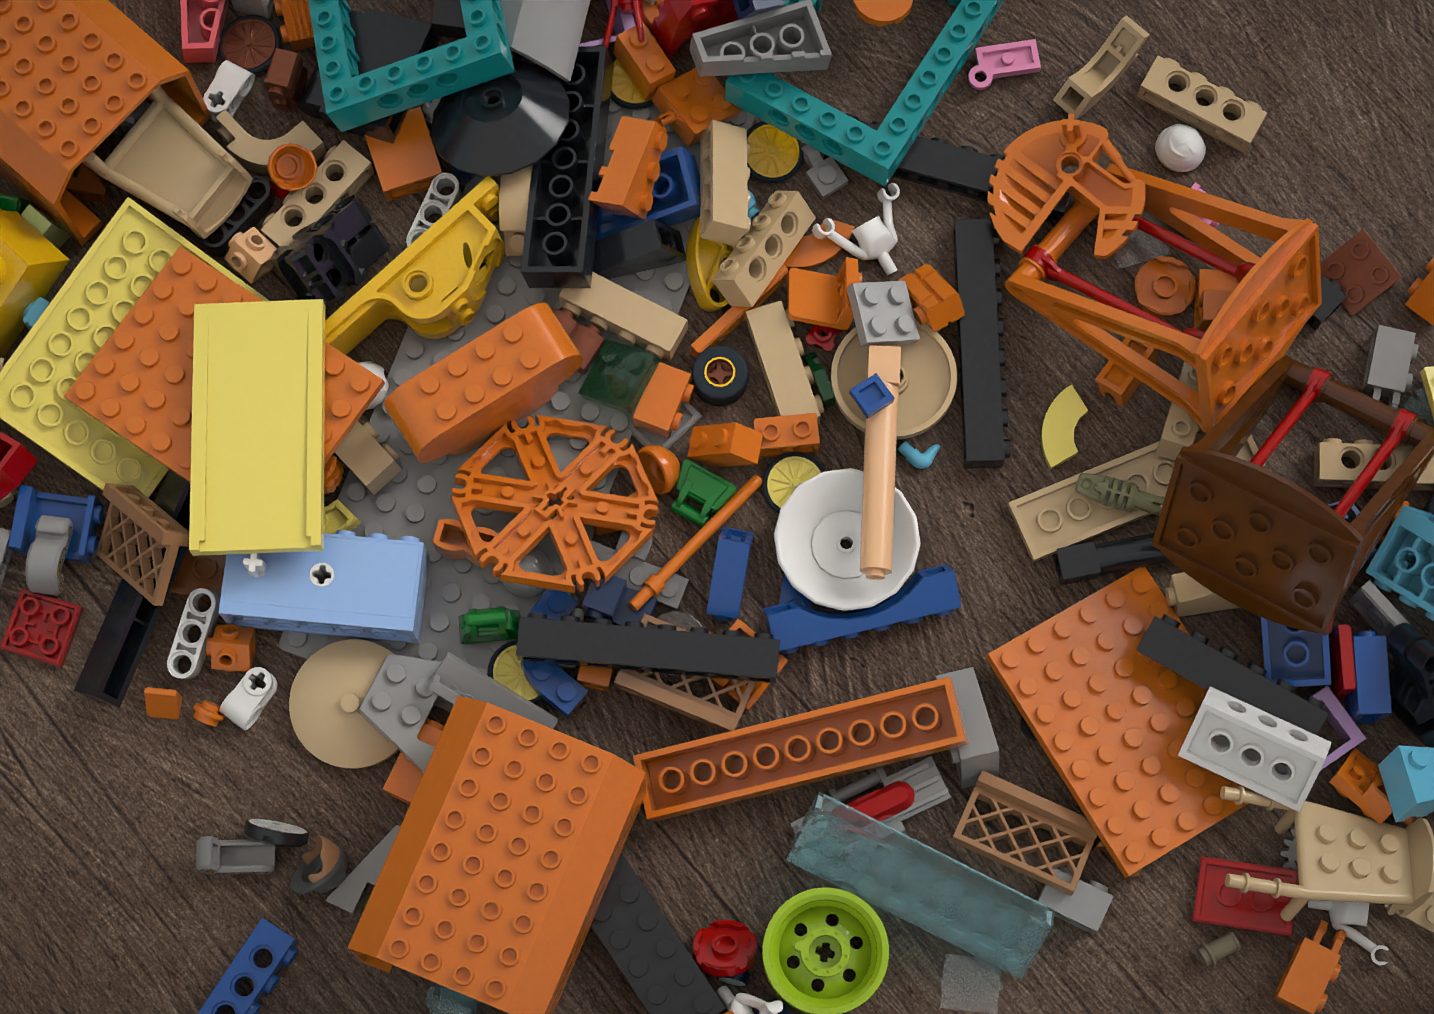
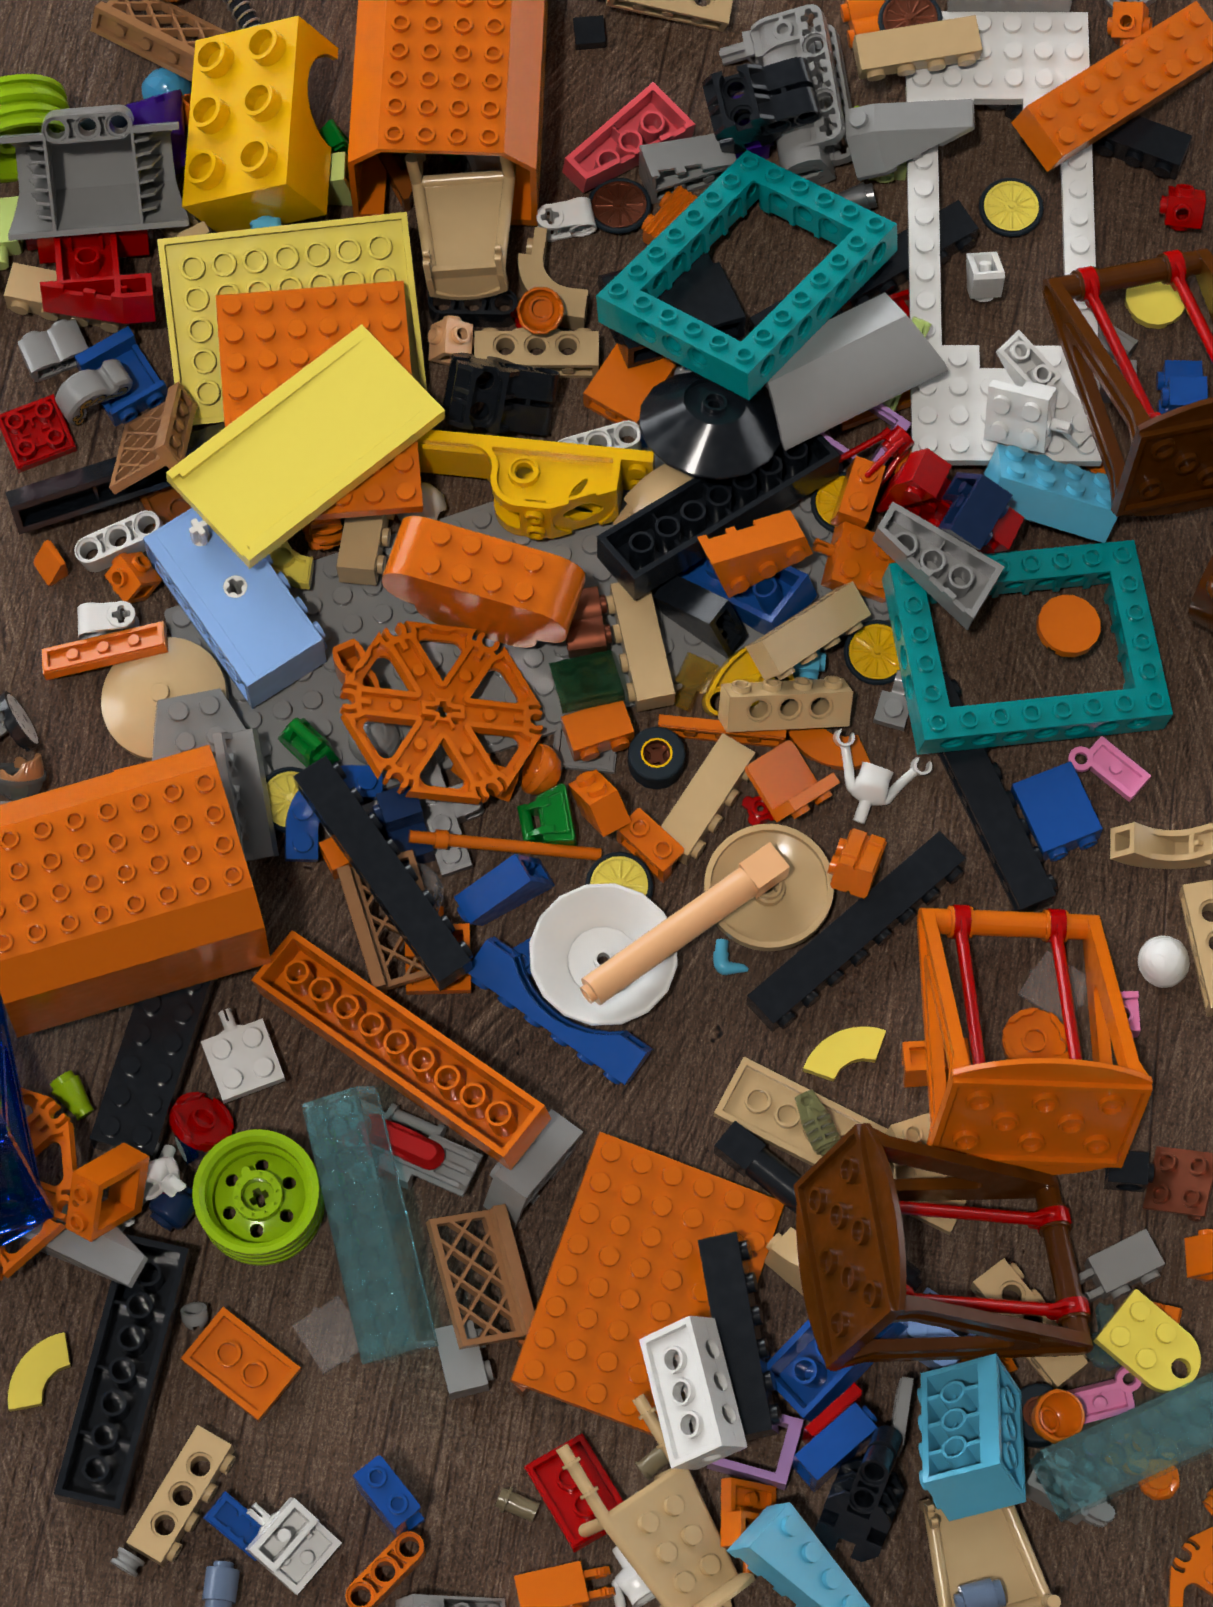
camera: 50 degrees right, 5 degrees down
orange plate [193,700,225,727] -> none
copper brick [263,48,308,111] -> none
dark green tile [804,352,835,409] -> none
light grey plate [847,281,920,347] -> none
blue tile [849,373,895,419] -> none
orange piece [988,114,1146,259] -> none
none -> orange tile [42,621,168,680]
none -> white plate [201,1008,285,1104]
none -> dark tan pin [635,1443,669,1481]
none -> clear yellow plate [674,652,718,711]
none -> blue panel [1010,761,1103,862]

